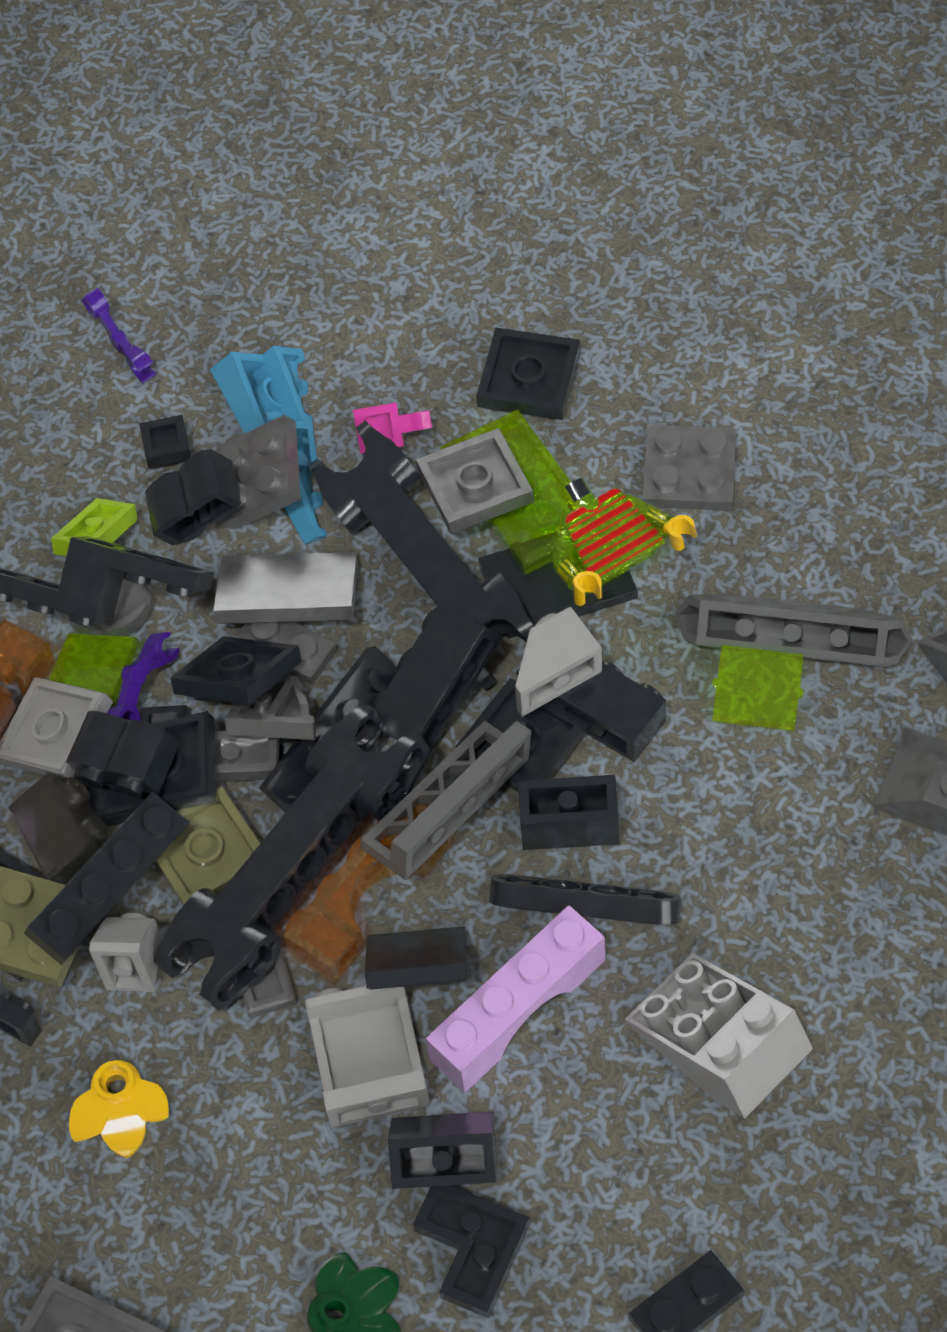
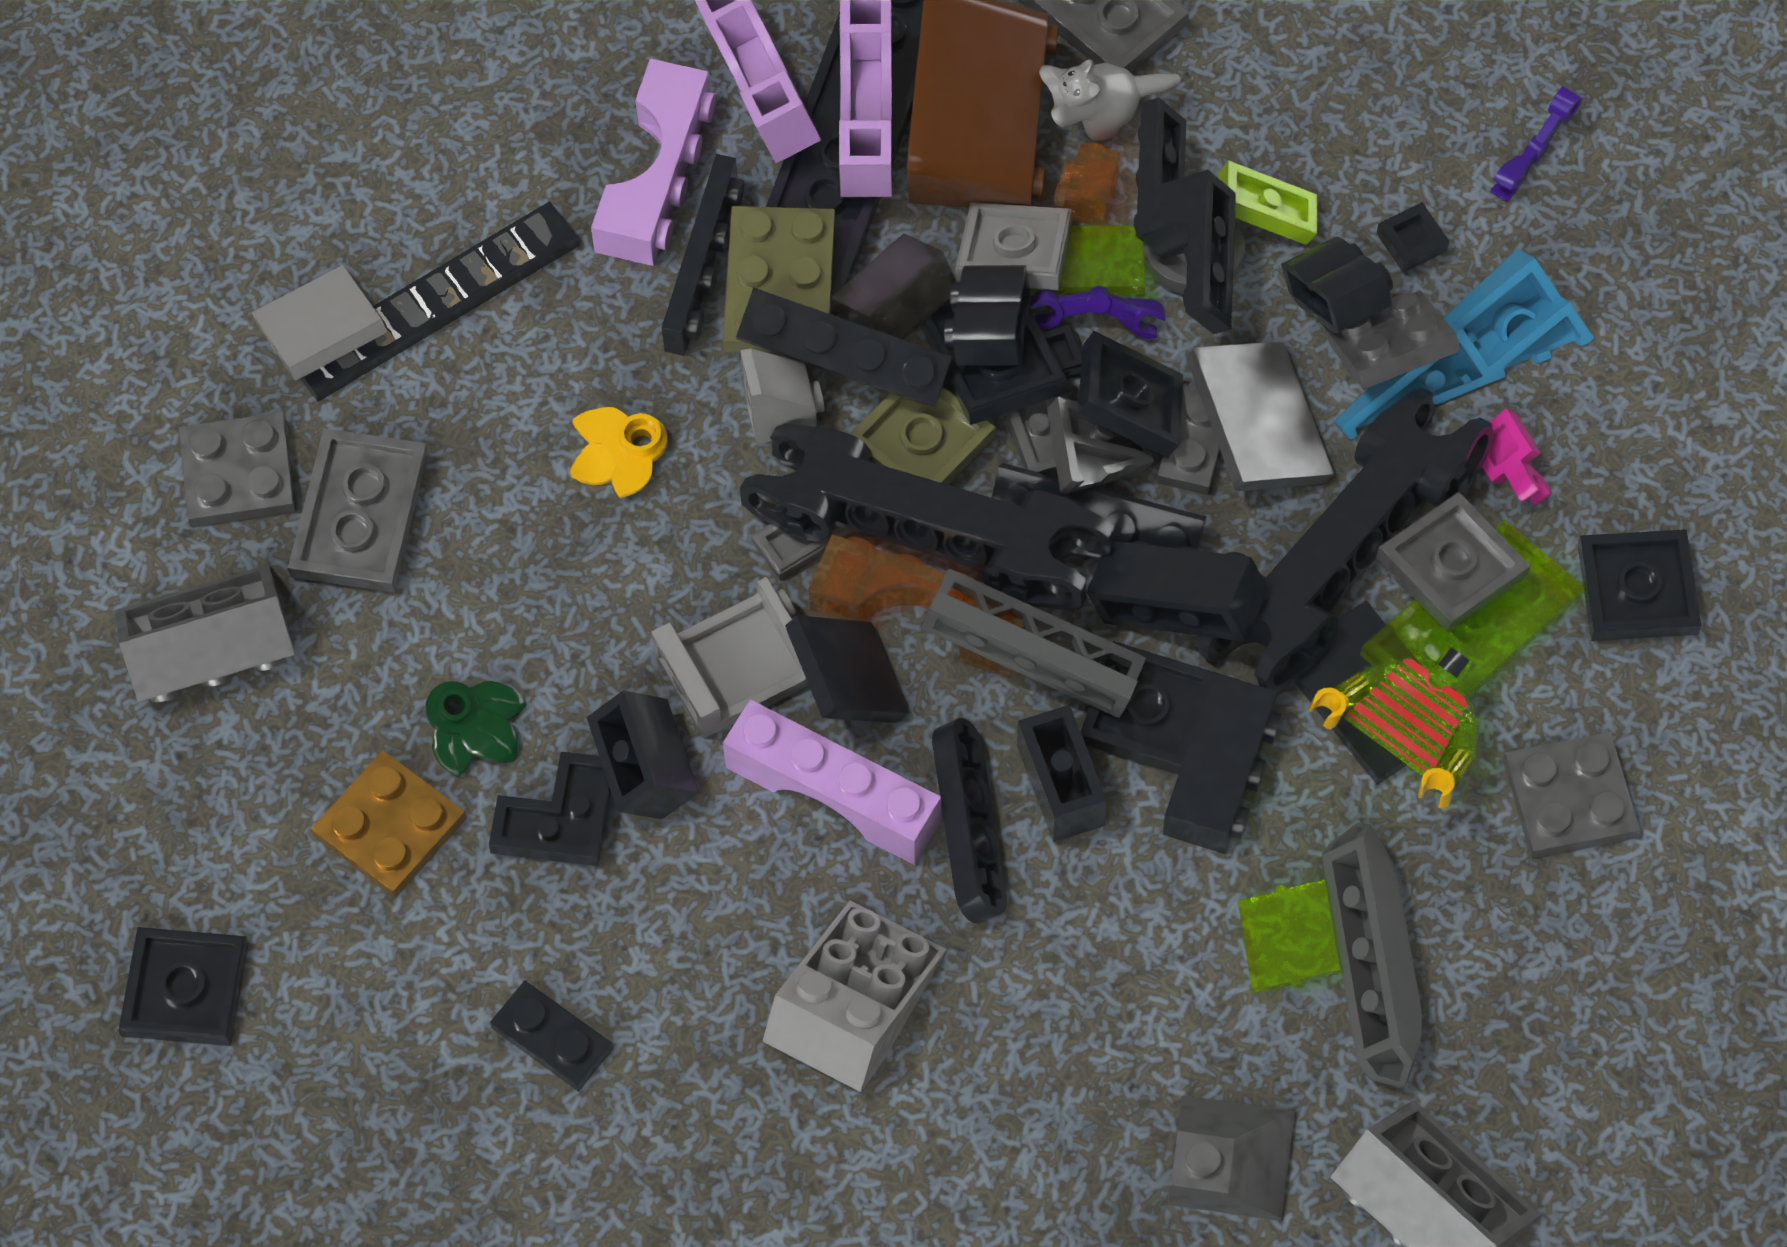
camera: 70 degrees right, 5 degrees up
light grey slope [515,606,602,717] -> none

